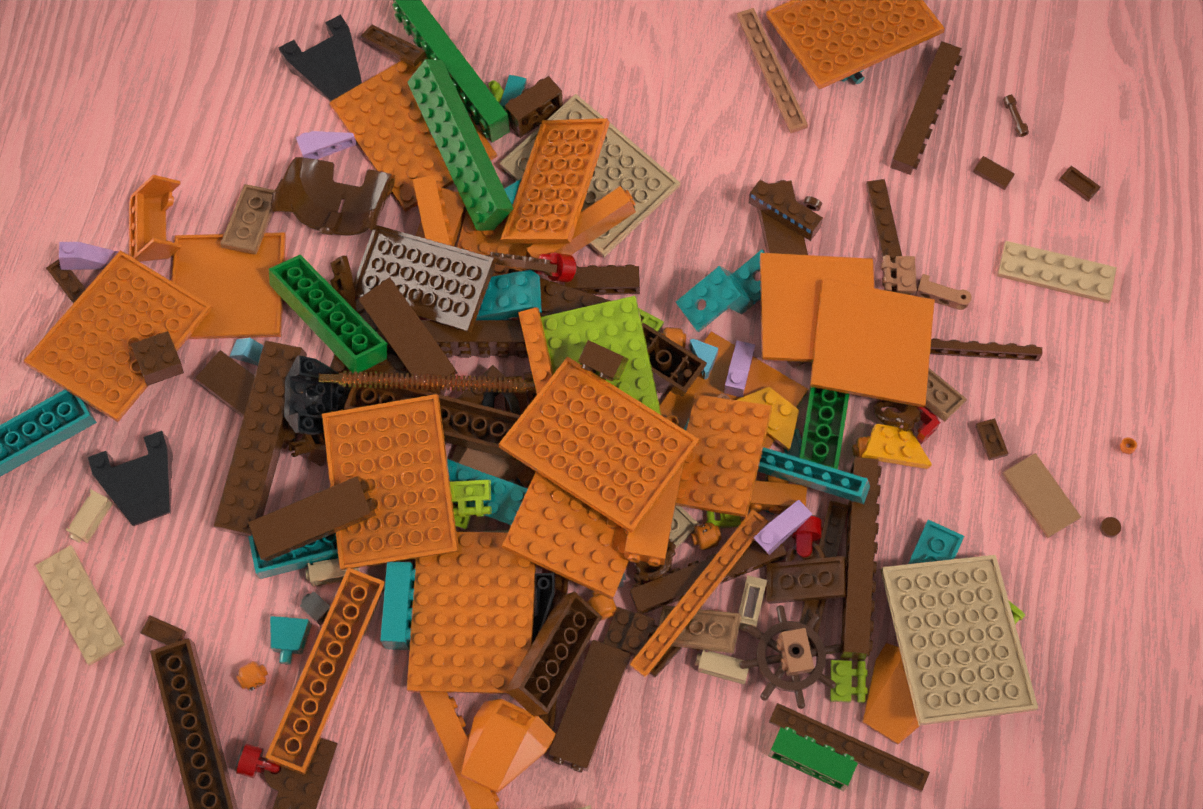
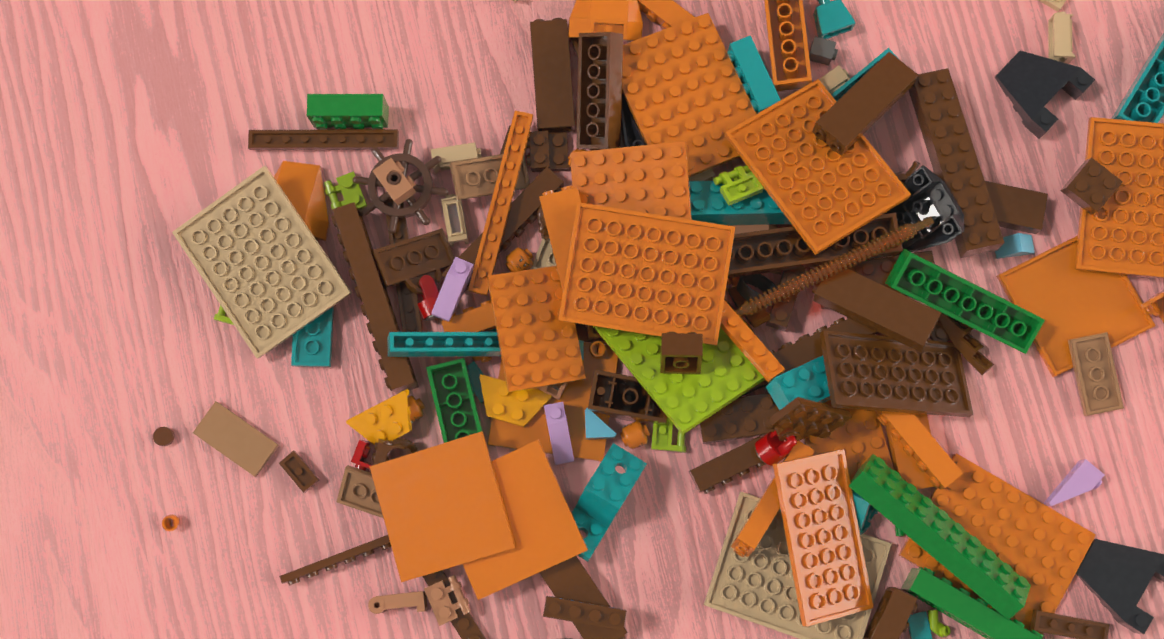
camera: 155 degrees right, 10 degrees up
reddish brown piece [271,157,395,236] -> none

